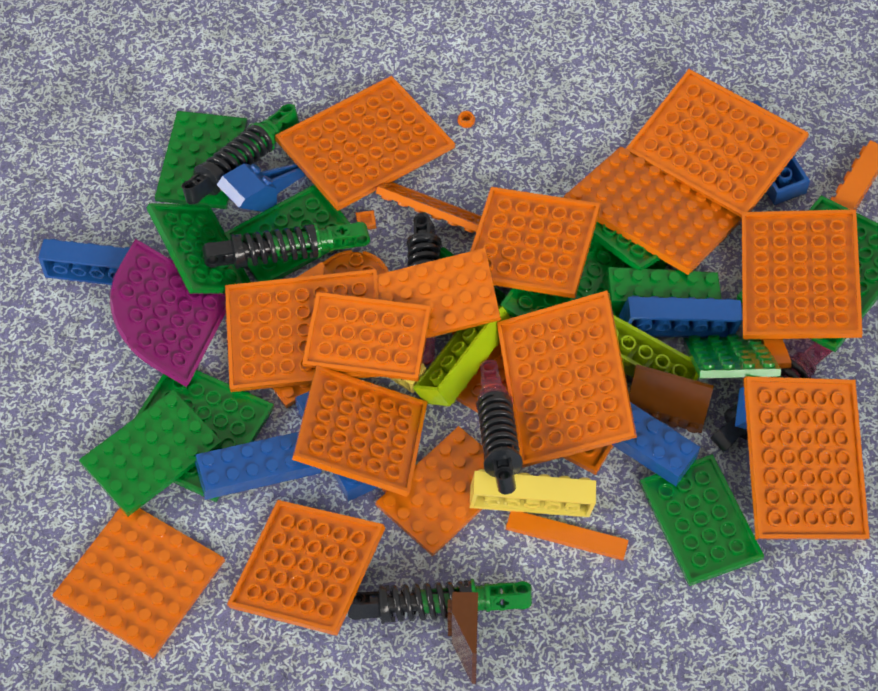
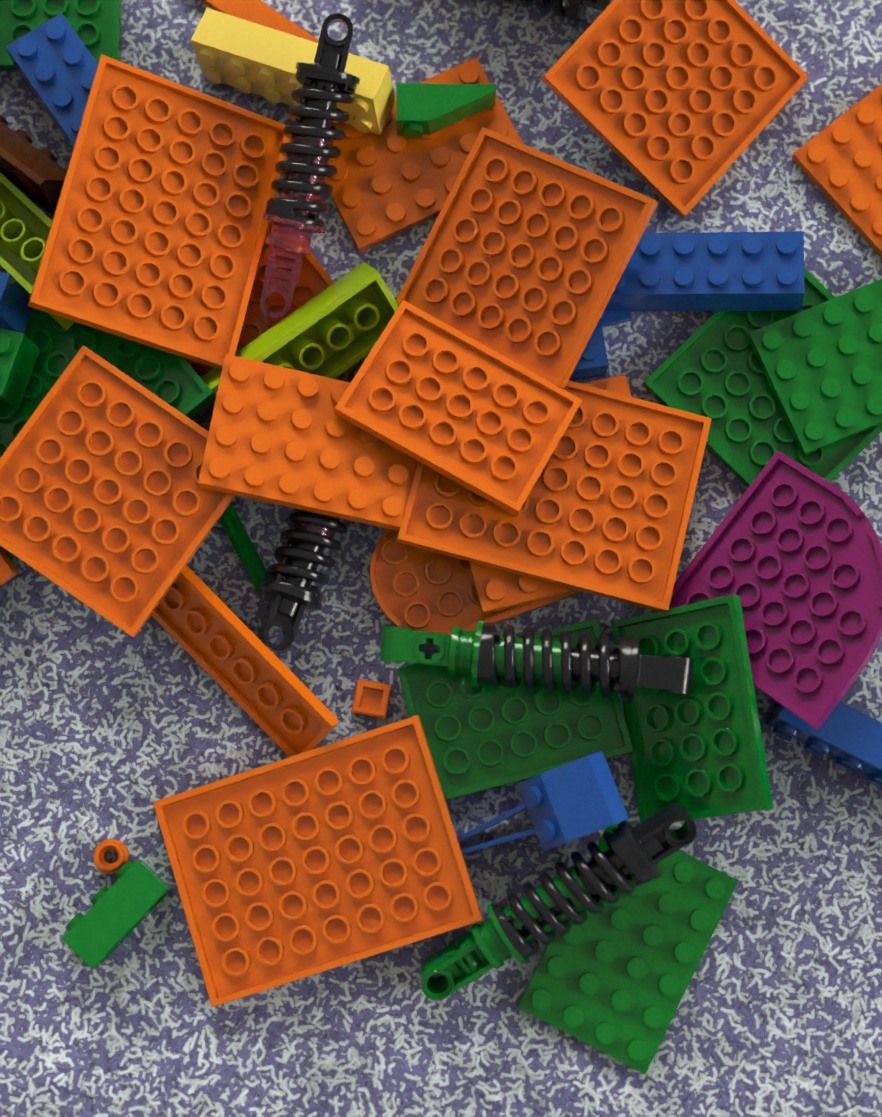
camera: 160 degrees left, 20 degrees up
none -> green brick [62,860,172,969]
none -> green slope [396,83,496,138]

